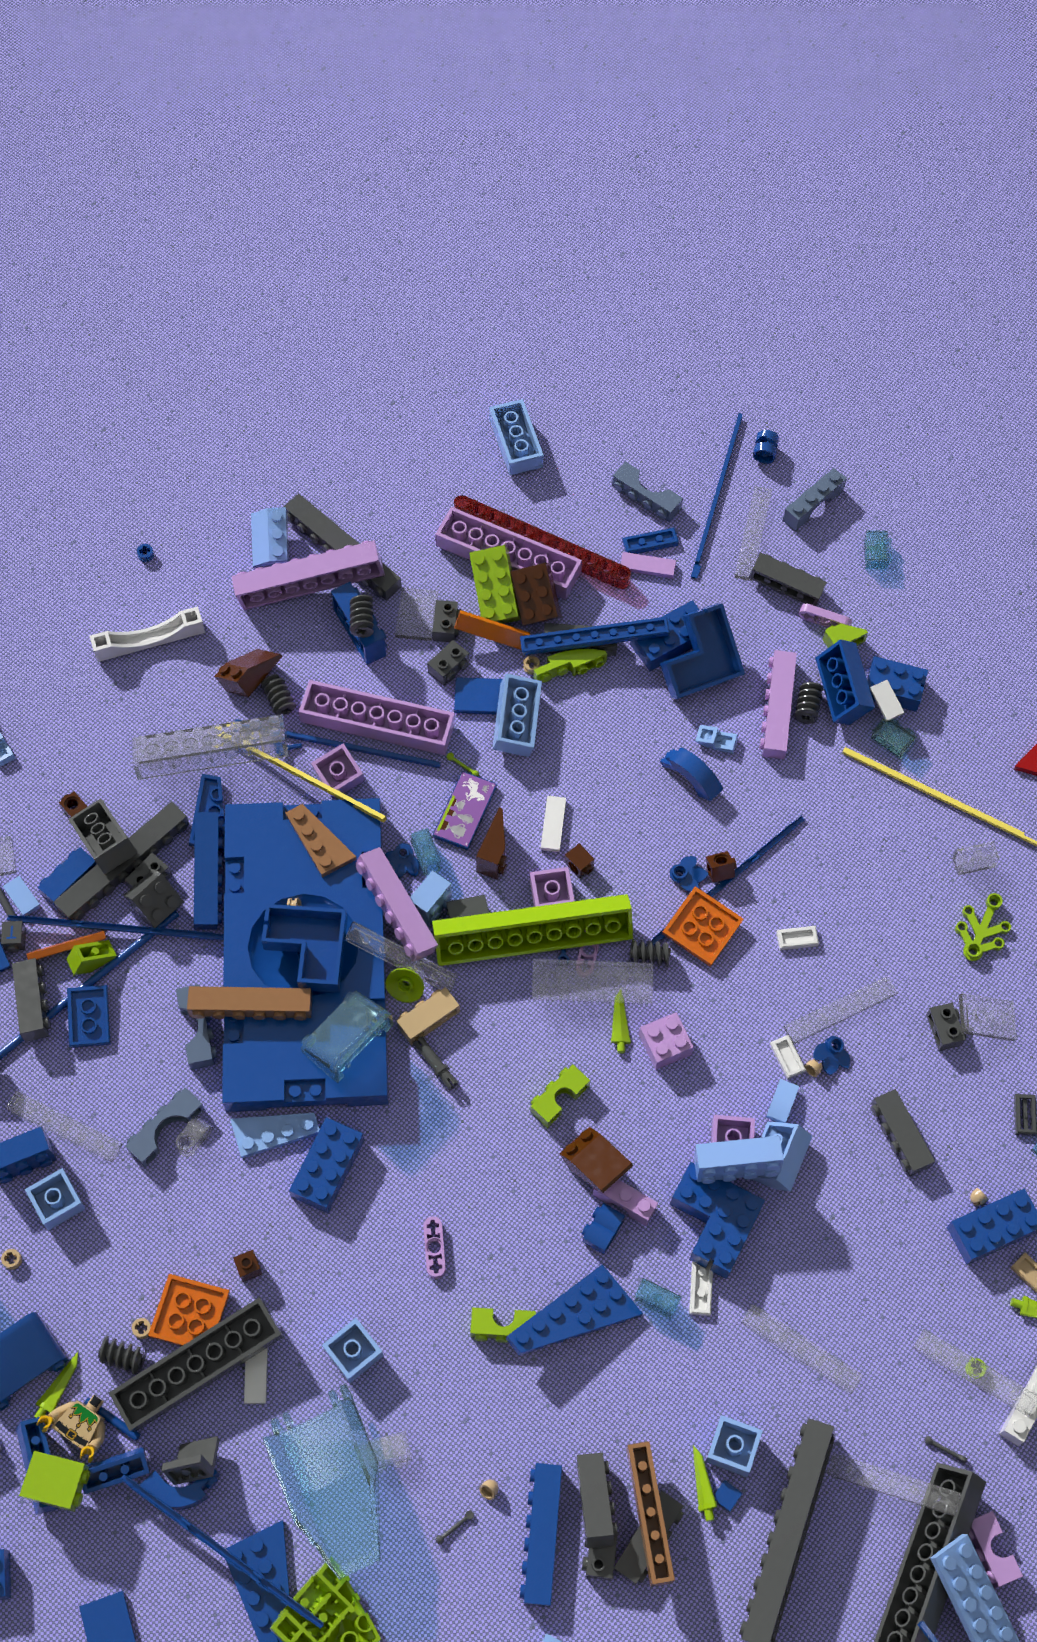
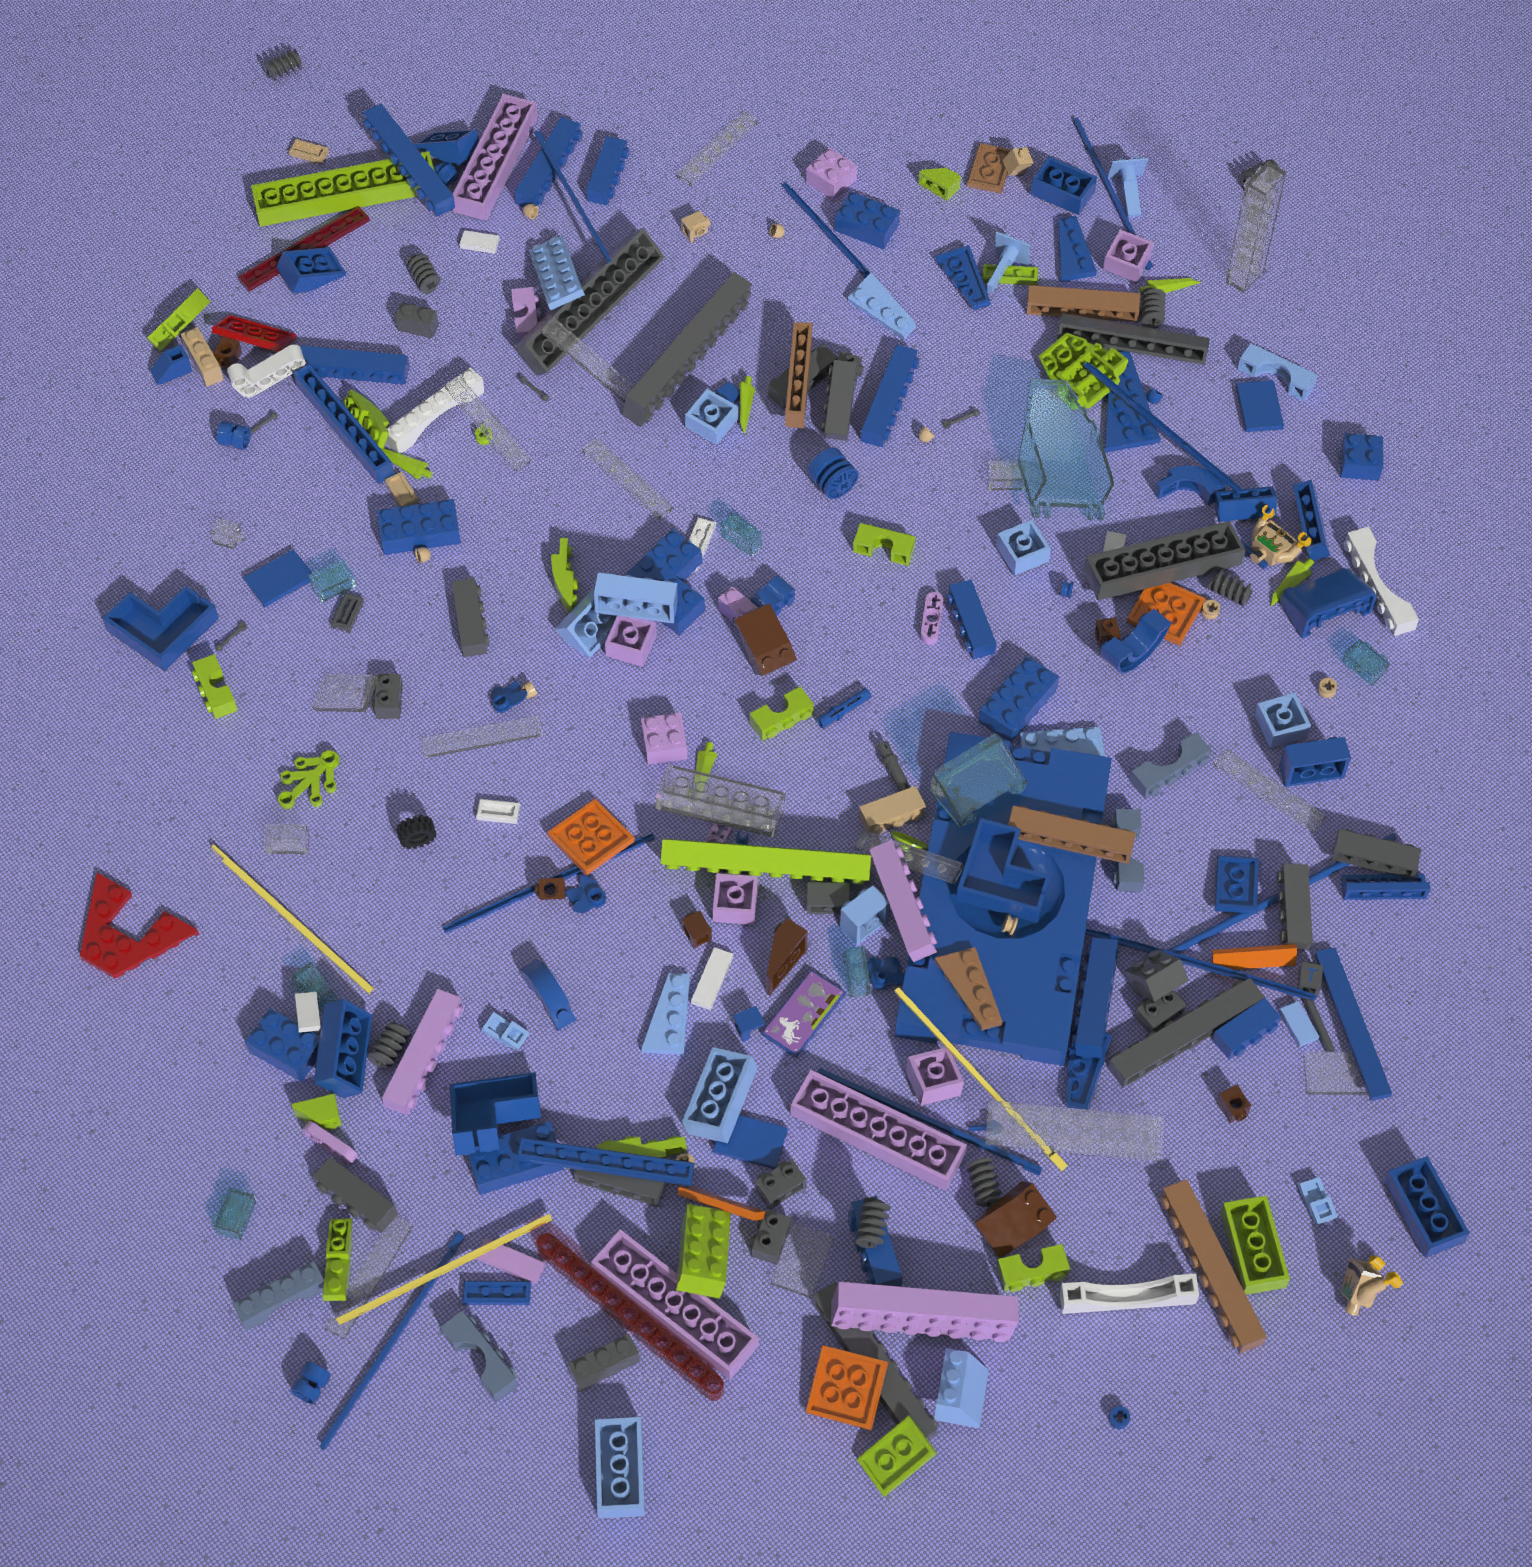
camera: 165 degrees left, 5 degrees down
lime brick [19,1451,90,1512] -> none
lime slope [66,940,117,975] -> none
dark grey brick [68,798,138,874] -> none
dark grey bracket [161,1436,220,1485] -> none
clear piece [176,1115,213,1157] -> none
lime hinge [447,753,479,777] -> none
blue wing [506,1264,643,1356] -> none
reddish brown brick [510,563,562,626] -> none
dark grey piece [629,939,671,967] -> none
light blue slope [766,1079,799,1123] -> none
white tile [770,1035,806,1080] -> none
none -> lime slope [323,1219,353,1301]
none -> light yellow piece [336,1214,552,1325]
none -> black tyre [396,815,436,849]
none -> lime slope [551,538,578,613]
none -> dark grey brick [568,1333,640,1392]
none -> light blue wing [641,973,690,1055]
none -> blue panel [733,1006,765,1042]
none -> orange plate [805,1345,888,1430]
none -> blue wheel [807,447,859,499]
none -> blue pin [816,687,872,729]
none -> lime tile [857,1415,938,1497]
none -> blue brick [946,579,996,659]
none -> lime arch [997,1244,1070,1292]
none -> blue bush [1061,580,1074,599]
none -> blue brick [1099,609,1172,674]
none -> blue hinge [1147,388,1163,404]
none -> medium nougat brick [1160,1179,1267,1354]
none -> lime brick [1220,1195,1290,1295]

